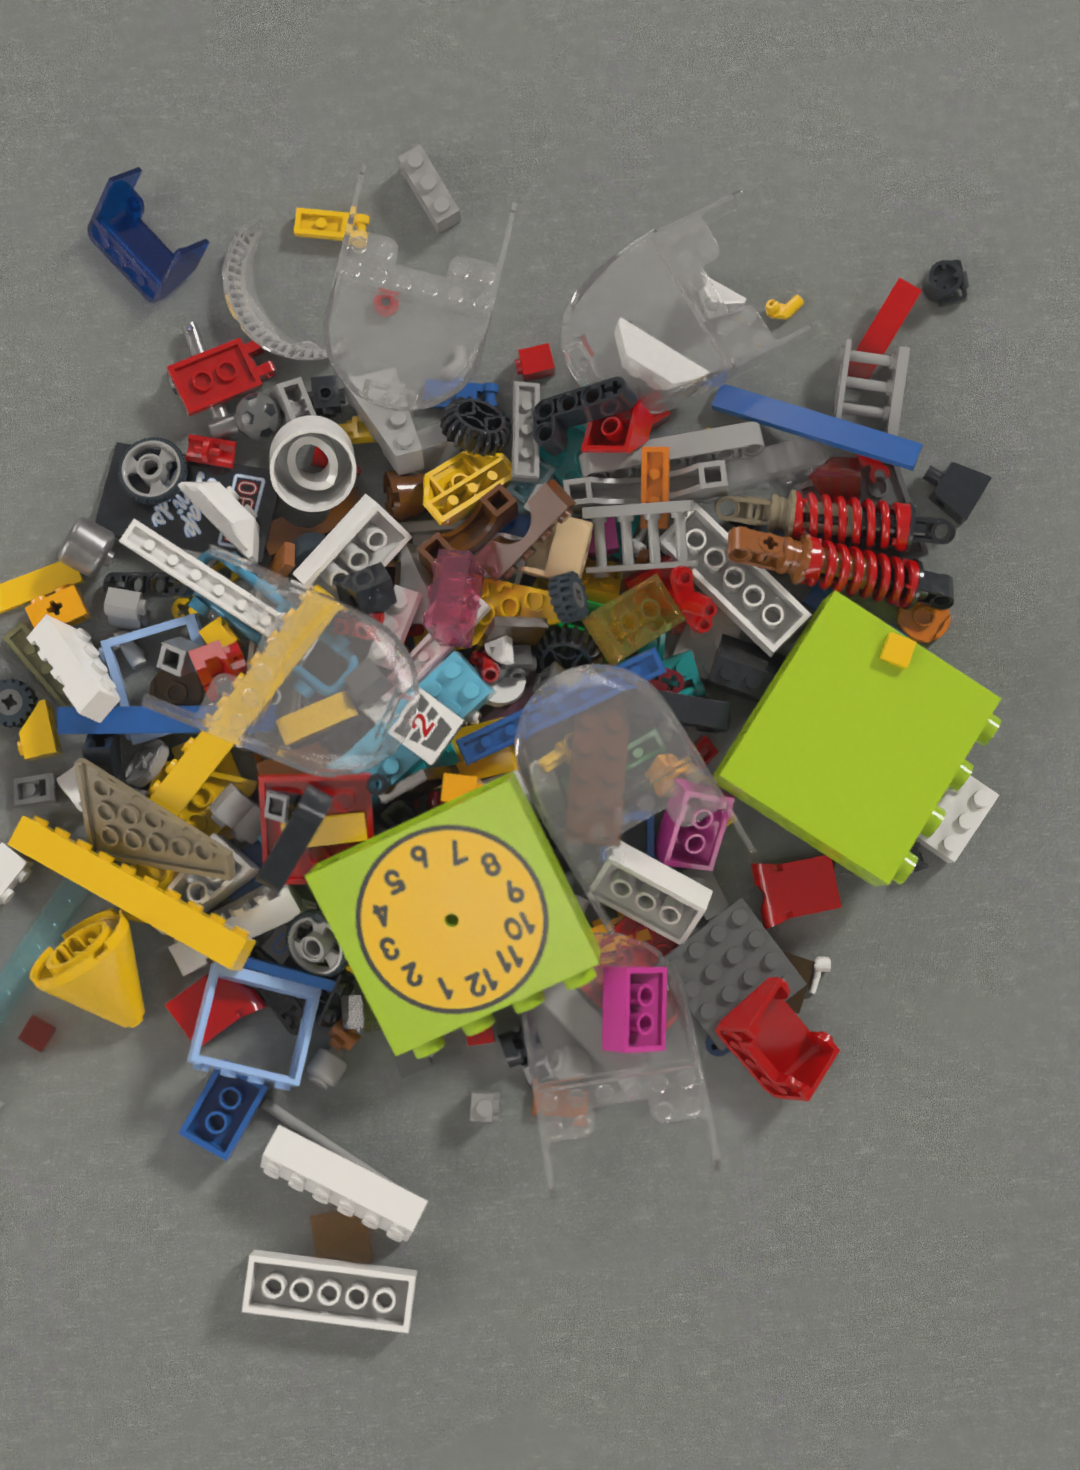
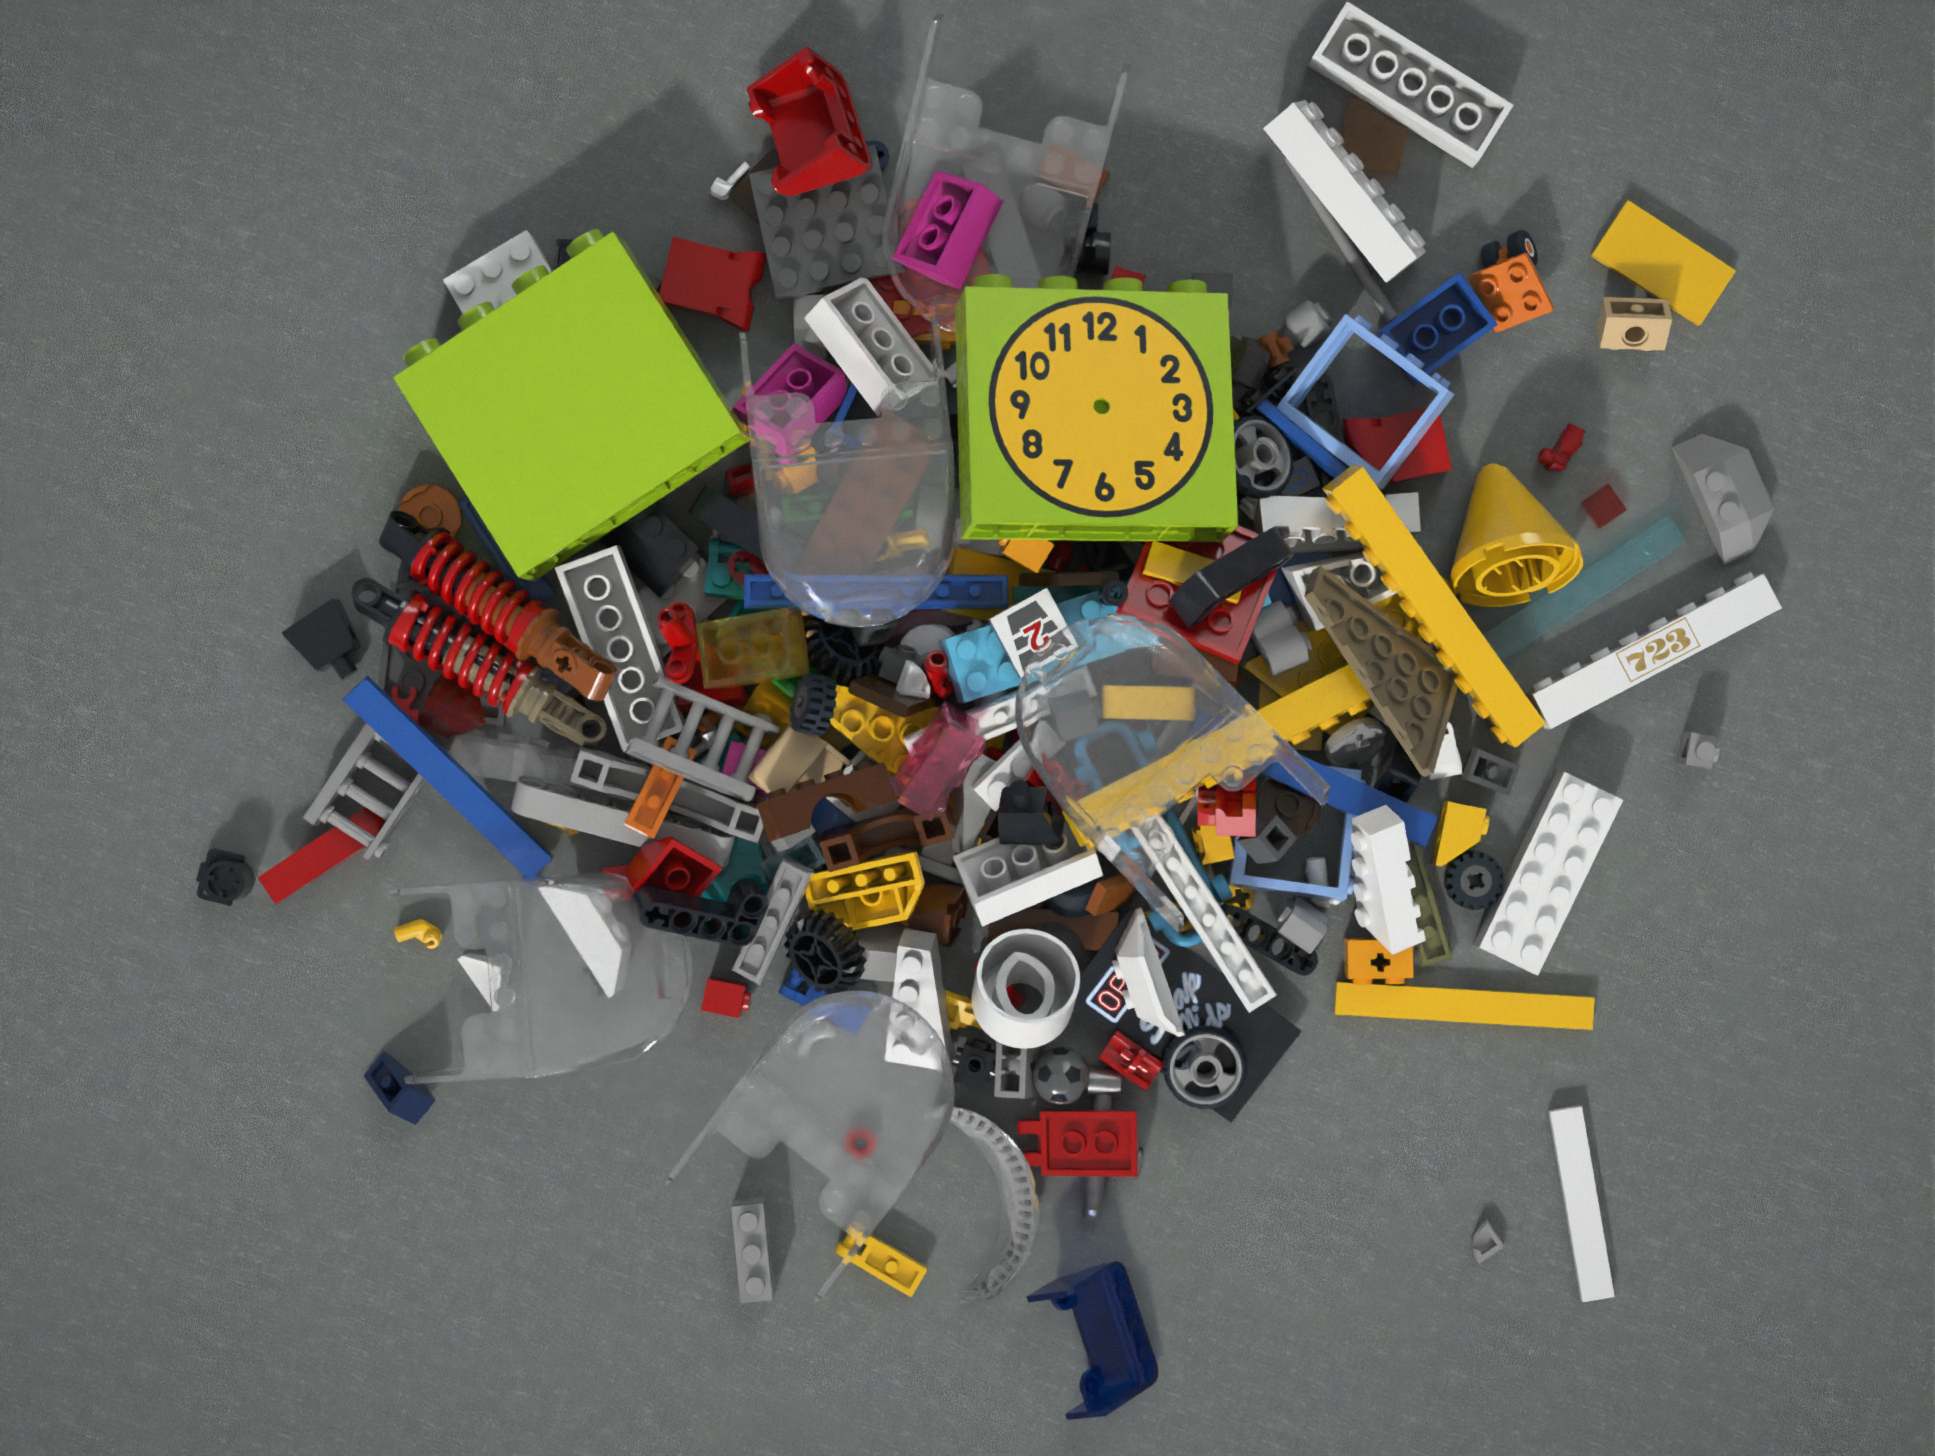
camera: 155 degrees left, 5 degrees up
flat silver head [58,517,115,577] -> none
black slope [264,790,301,823] -> none
light grey brick [470,1090,500,1122] -> none
yellow tile [879,632,916,669] -> none
none -> dark blue slope [364,1051,436,1125]
none -> orange plate [1469,230,1554,332]
none -> red arm [1538,423,1586,472]
none -> yellow tile [1590,200,1736,326]
none -> tan brick [1596,297,1672,351]

